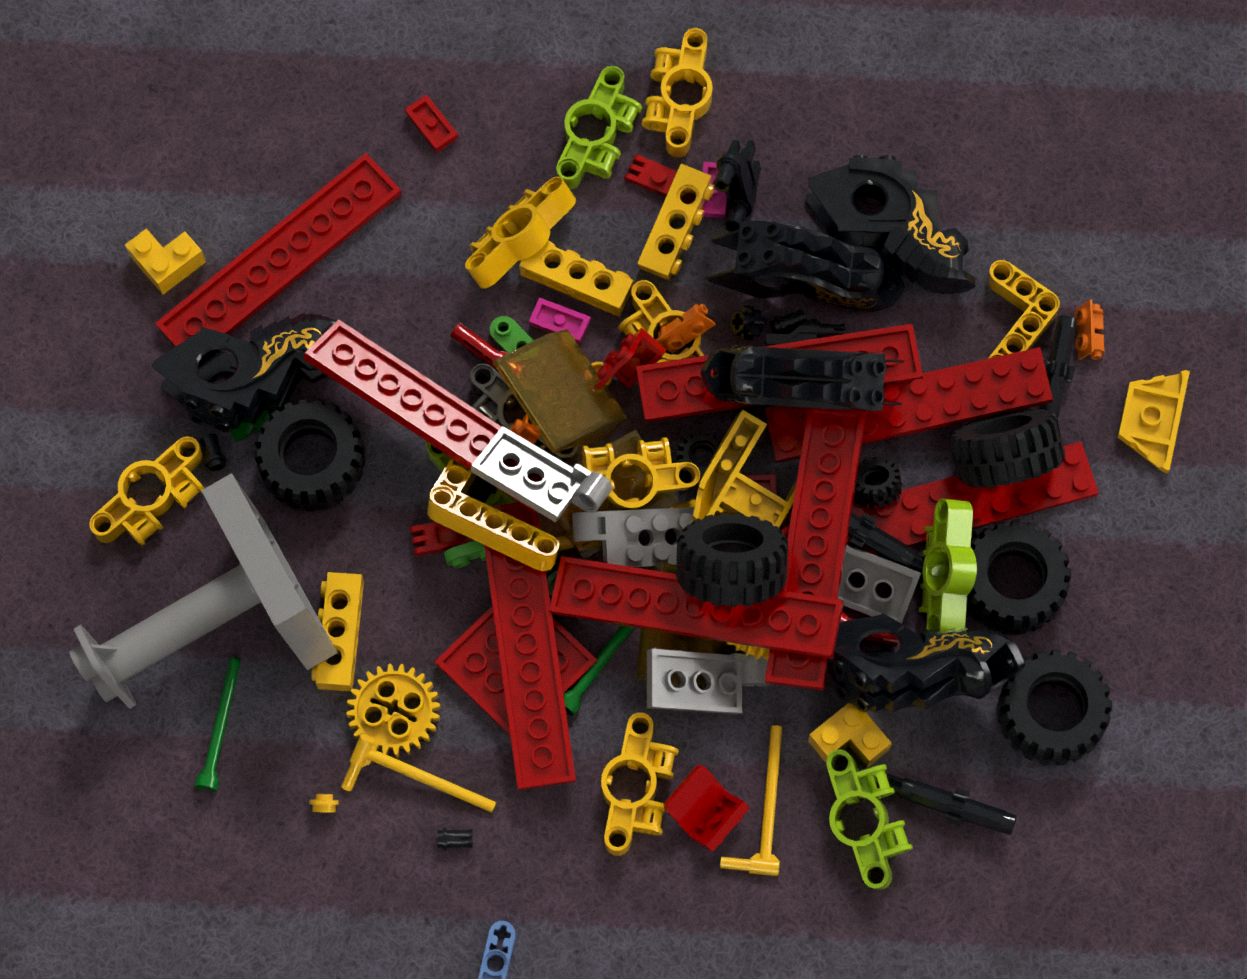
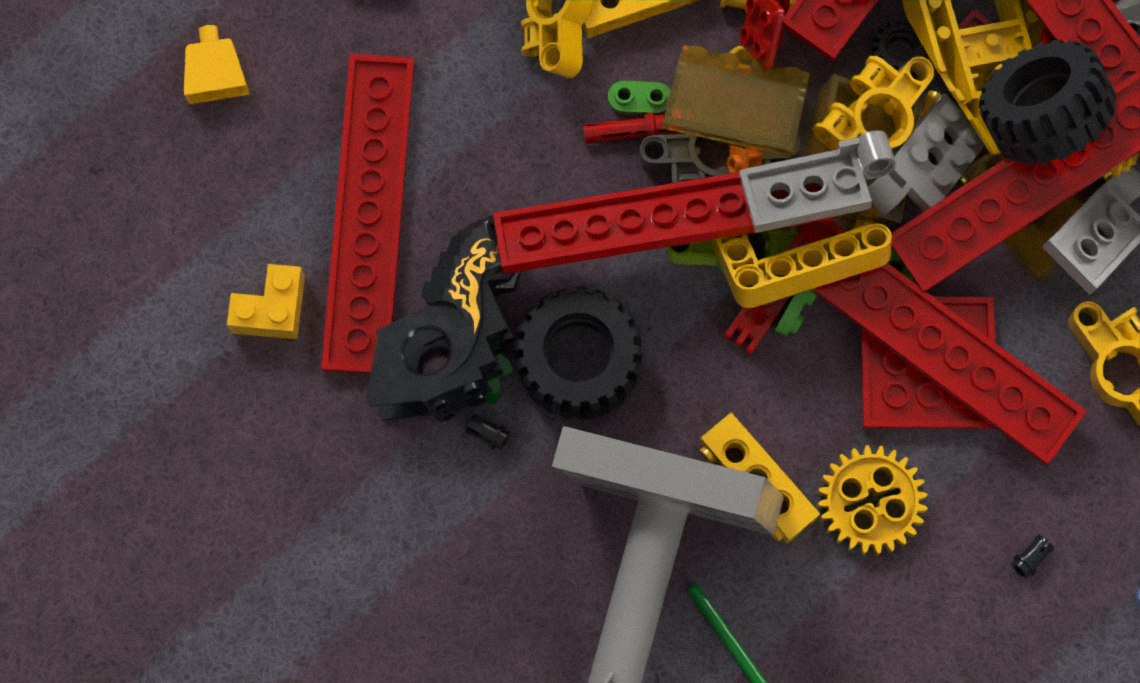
camera: 45 degrees left, 5 degrees up
yellow piece [89,436,205,547] -> none
yellow plate [309,794,339,812] -> none
yellow bar [341,734,496,813] -> none
dark pink plate [529,297,591,345] -> none
green piece [563,625,634,716] -> none
none -> yellow torso [184,25,250,104]

